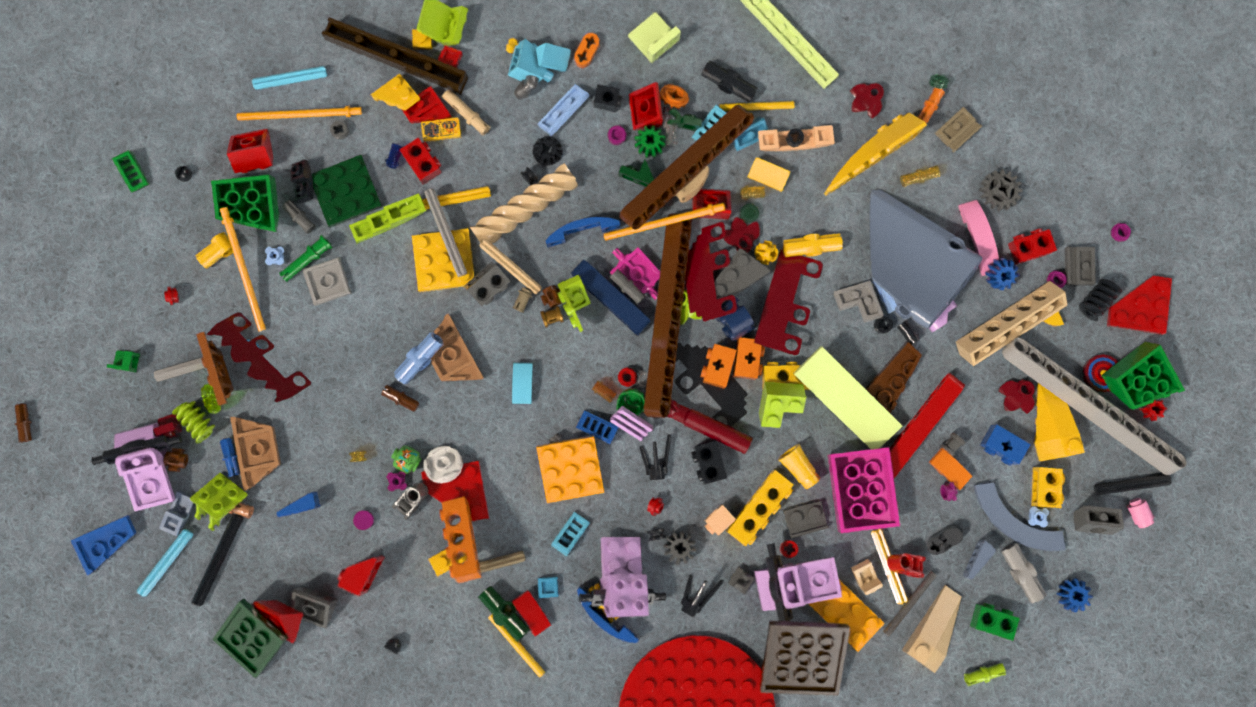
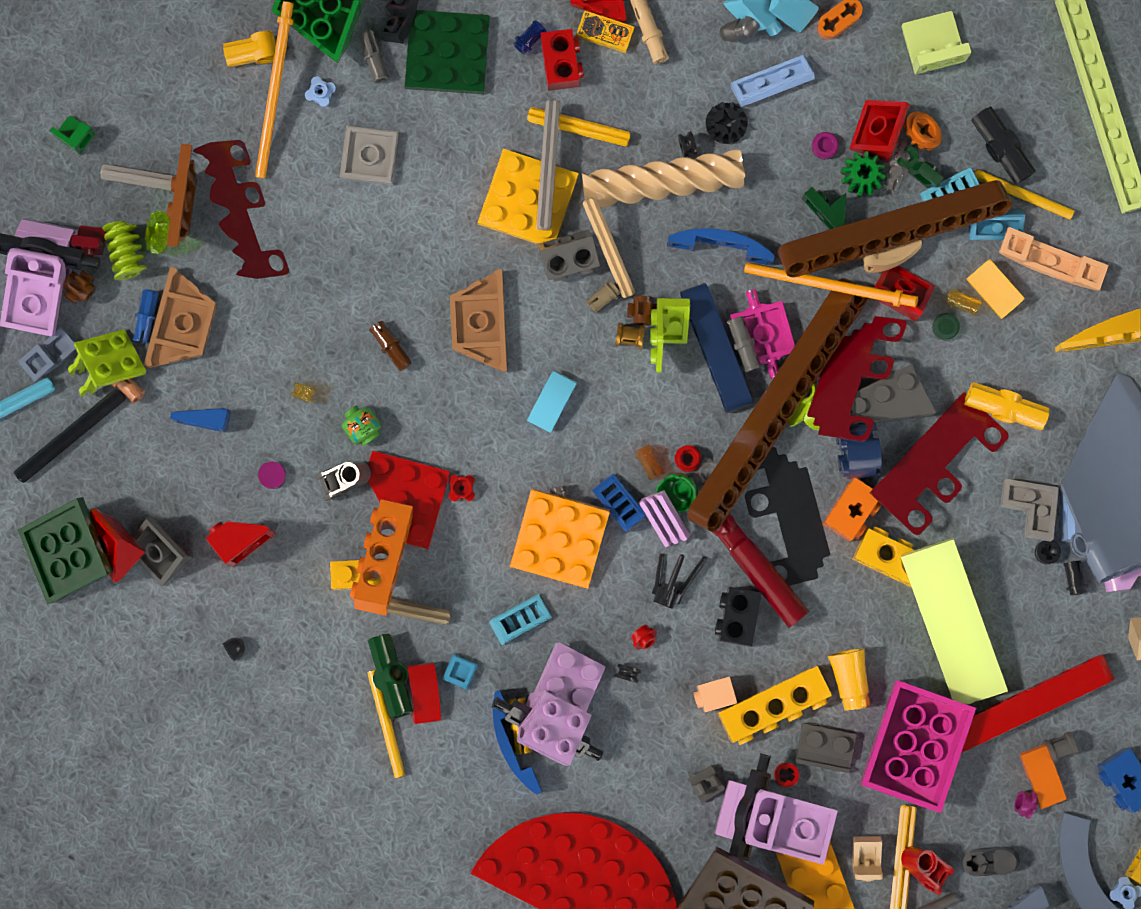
camera: 30 degrees right, 0 degrees up
red plate [164,286,179,305] -> none
green pin [279,235,333,282] -> none
lime slope [349,193,426,244] -> none
magenta plate [387,471,407,492] -> none
medium blue piece [394,332,444,384] -> none
white tile [423,446,463,483] -> none
black brick [593,84,622,112] -> none
dark grey gear [663,531,697,565] -> none
black plant [680,575,723,617] -> none
orange brick [700,344,737,389] -> none
dark red plate [724,217,760,253] -> none
yellow gear [754,240,778,265] -> none
lime brick [759,381,806,428] -> none
black bush [786,128,804,148] -> none
reddish brown wing [865,342,922,414] -> none
none -> red plate [448,475,475,502]

